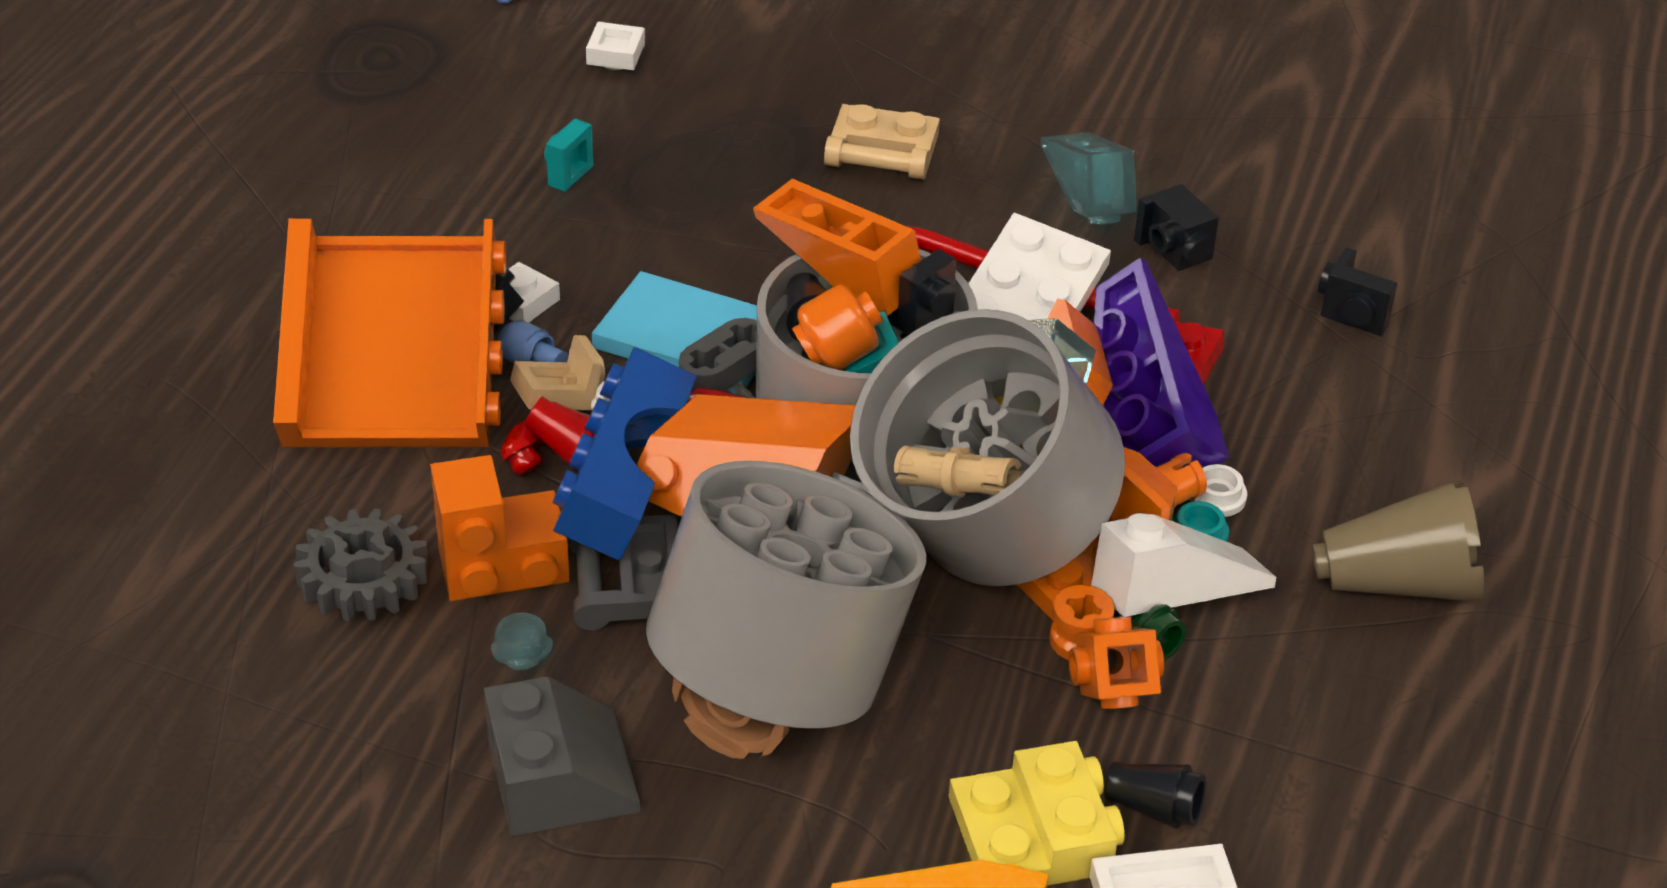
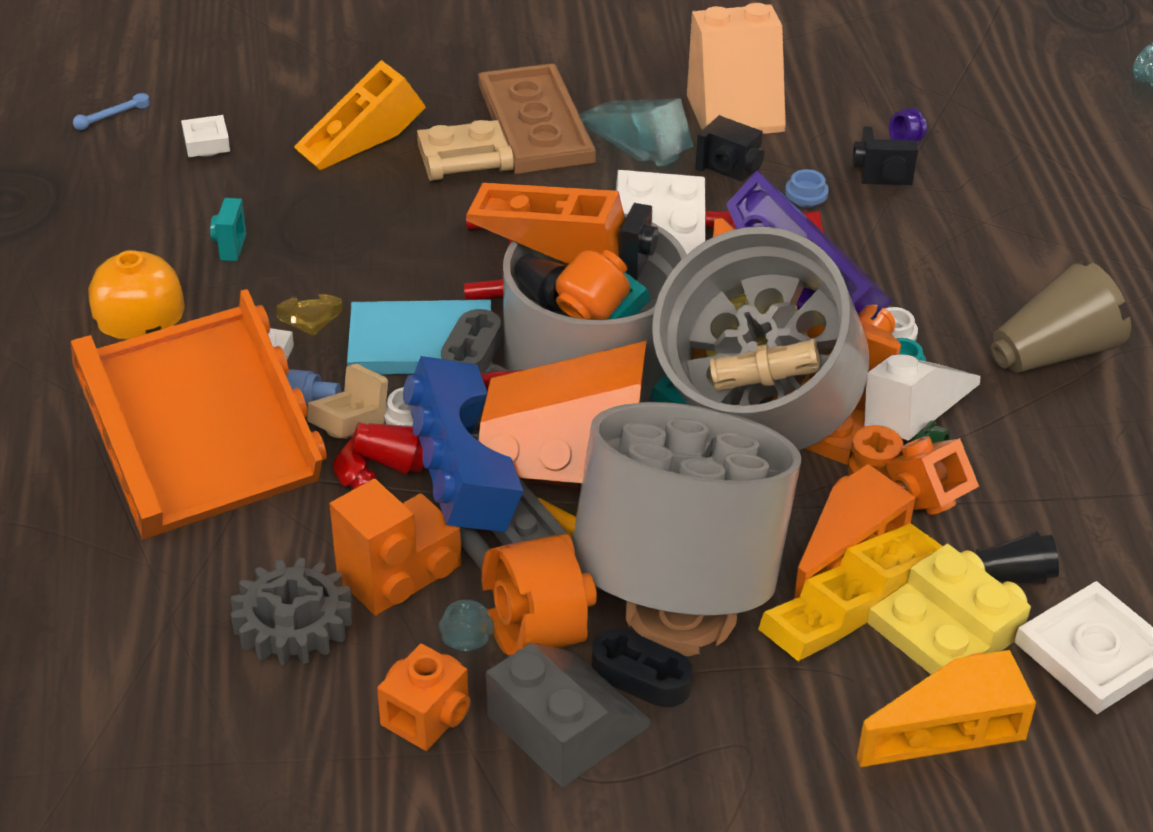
camera: 25 degrees left, 0 degrees up
none -> light orange cylinder [89,250,185,339]
none -> clear yellow tile [276,294,343,335]
none -> light orange slope [294,60,426,170]
none -> orange brick [377,643,471,752]
none -> medium nougat tile [478,63,596,174]
none -> orange brick [482,533,597,656]
none -> black beam [591,628,693,708]
none -> light nougat slope [687,3,786,134]
none -> yellow slope [758,523,943,661]
none -> medium blue plate [785,169,829,208]
none -> orange slope [794,464,916,599]
none -> dark purple plate [889,108,927,146]

